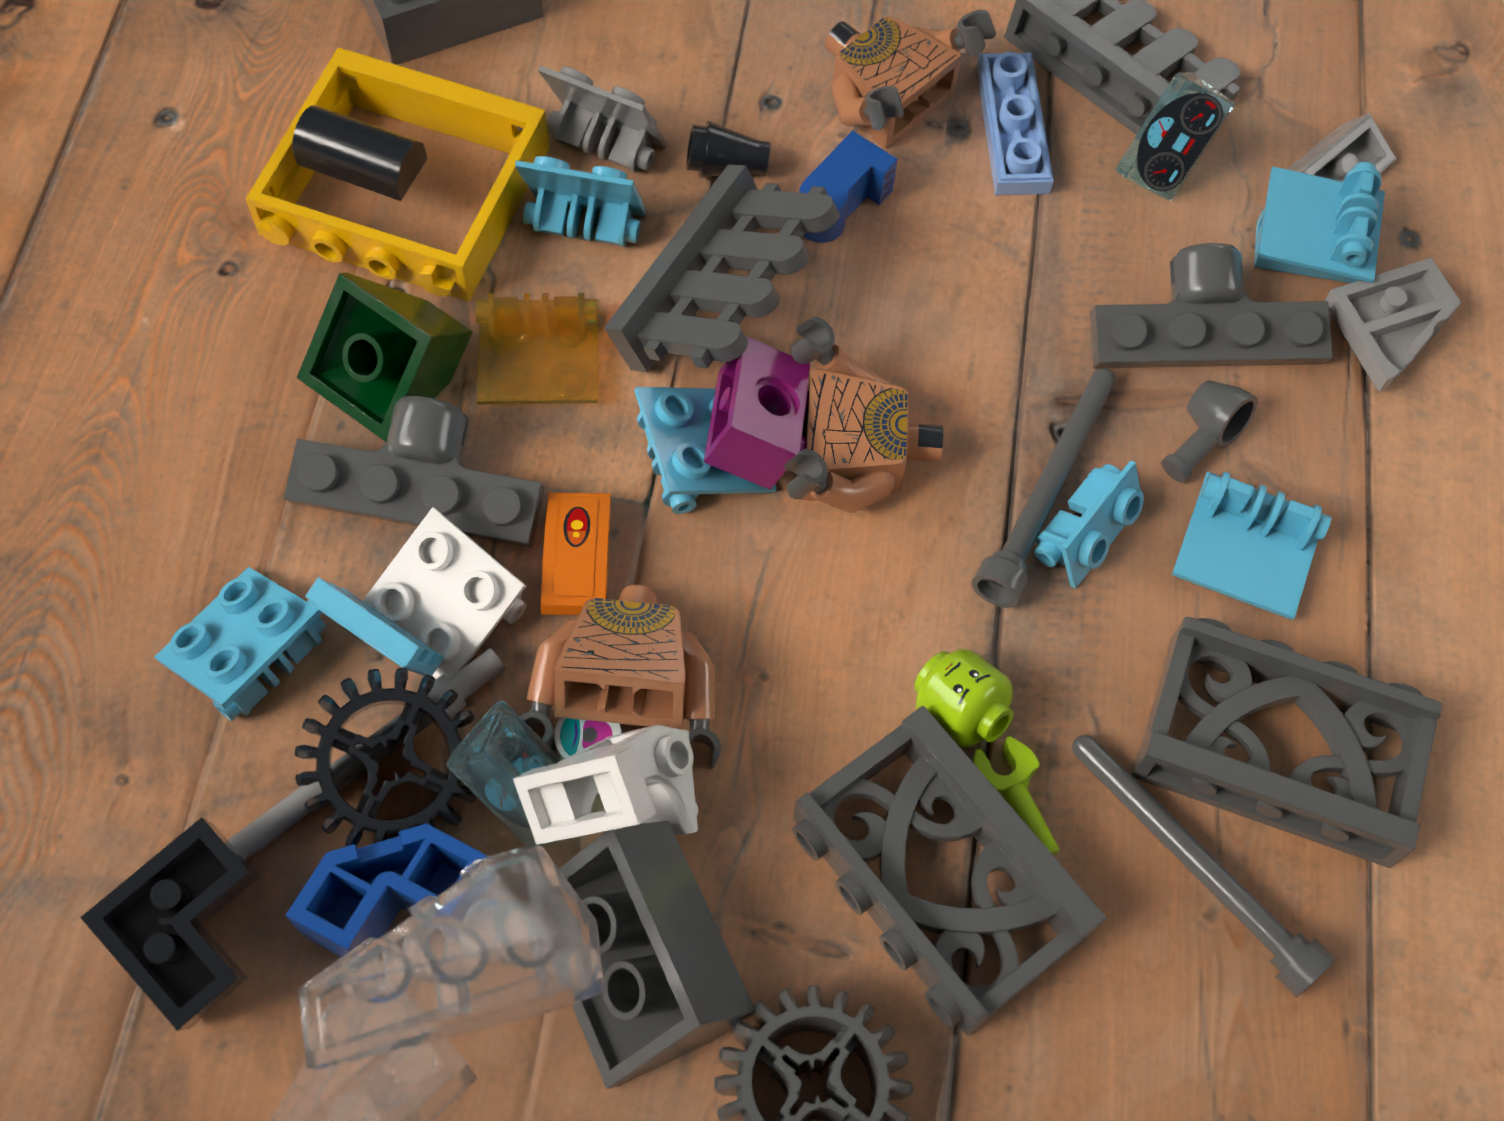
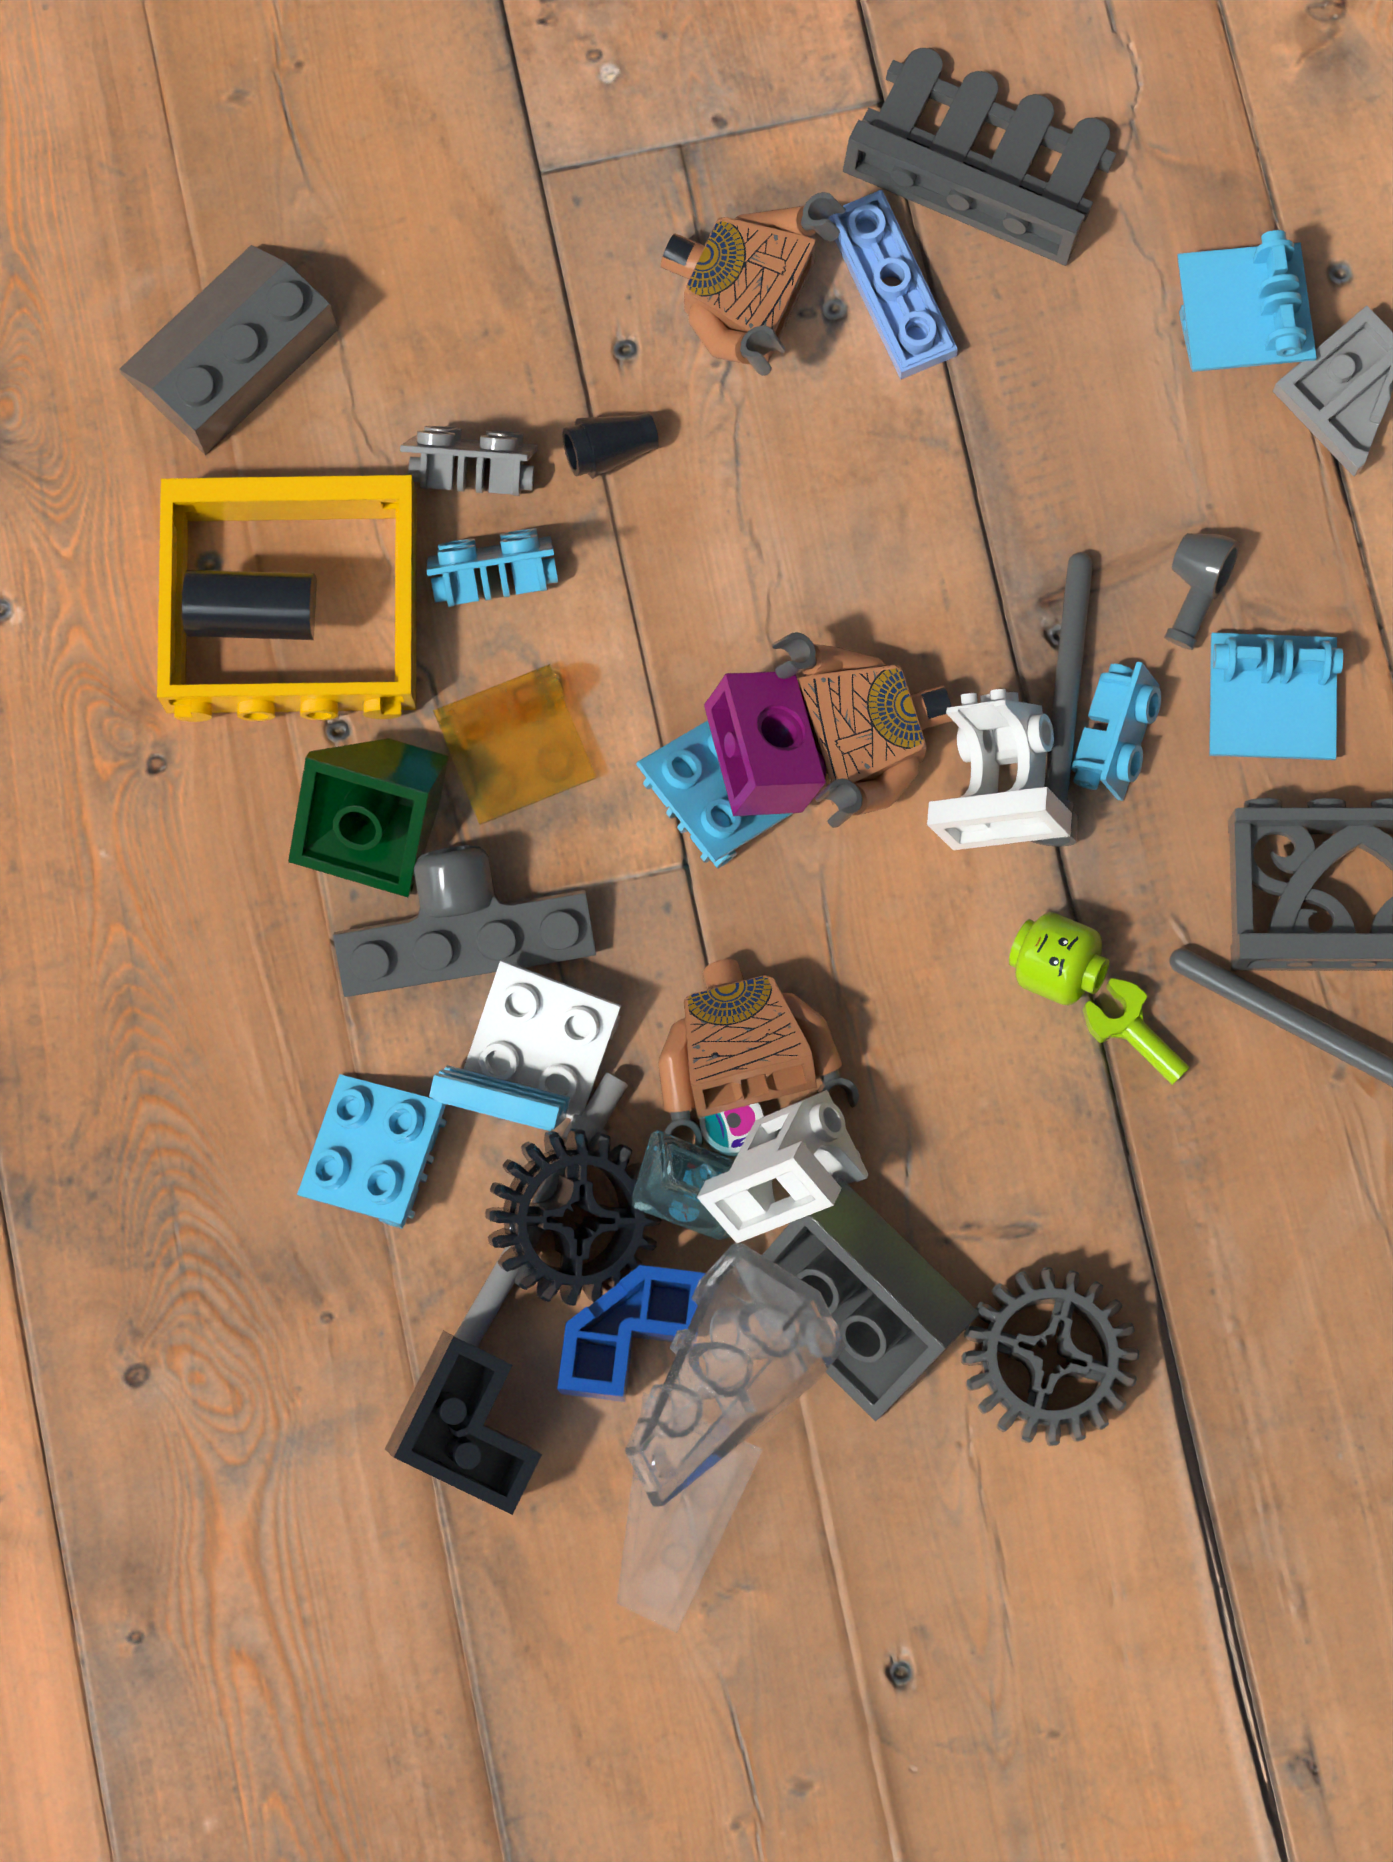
camera: 15 degrees left, 15 degrees up
orange slope [540,492,612,615] -> none
dark grey fence [604,164,840,373] -> none
dark grey fence [792,705,1107,1036] -> none
blue leg [799,130,898,243] -> none
dark grey plate [1090,243,1332,369] -> none
slope [1115,72,1236,200] -> none
light grey slope [1287,113,1397,182] -> none
none -> white tile [927,689,1072,850]

